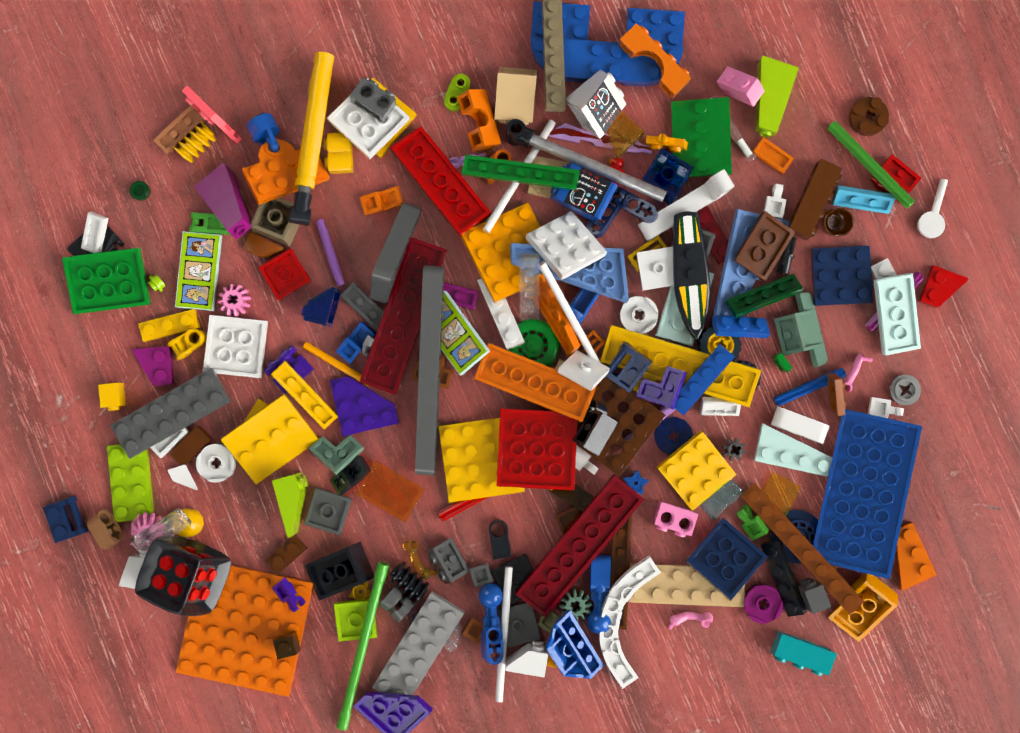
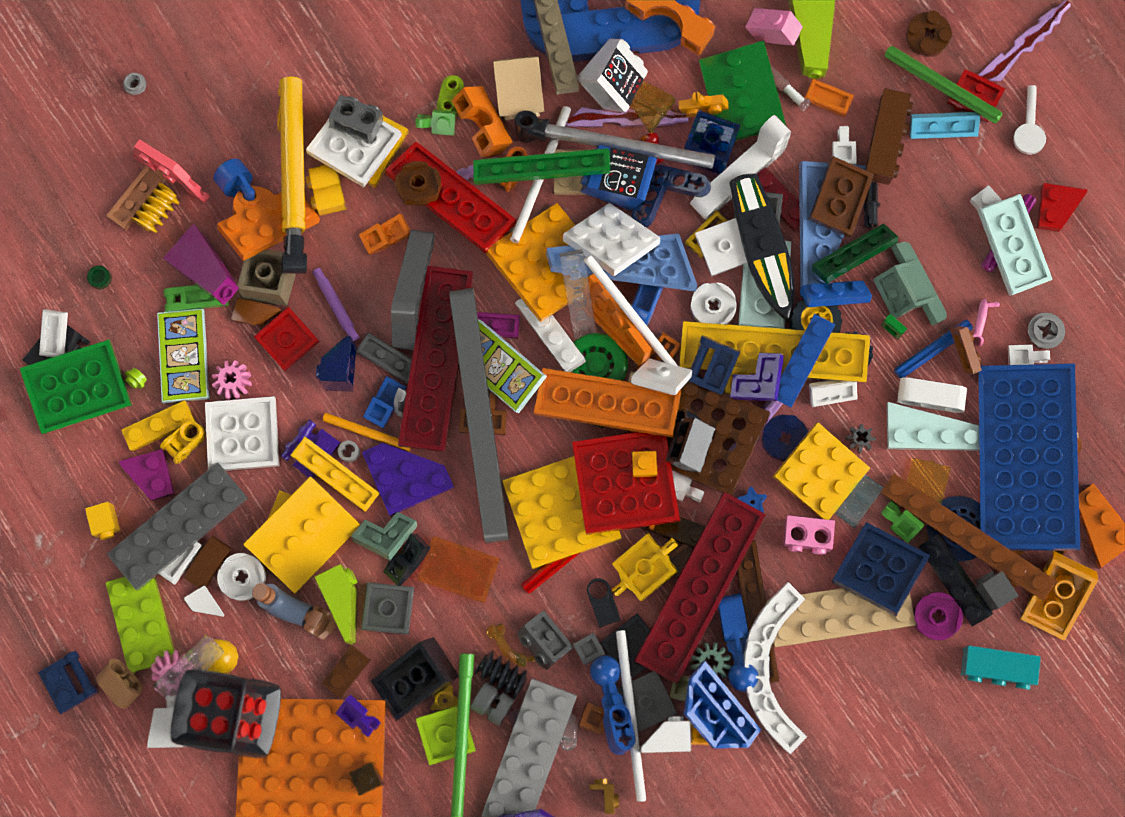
camera: 10 degrees left, 10 degrees down
bright pink piece [668,611,713,629] -> none
dark blue plate [810,246,873,306] -> none
reddish brown hair [822,208,855,237] -> none
none -> light grey plate [123,73,146,95]
none -> piece [252,583,336,640]
none -> light grey bush [338,440,360,463]
none -> reddish brown plate [395,161,441,206]
none -> bright green plate [416,109,456,136]
none -> pearl gold bracket [589,779,619,814]
none -> yellow plate [611,534,678,601]
none -> light orange plate [632,451,657,477]
none -> lavender sword [979,0,1071,82]

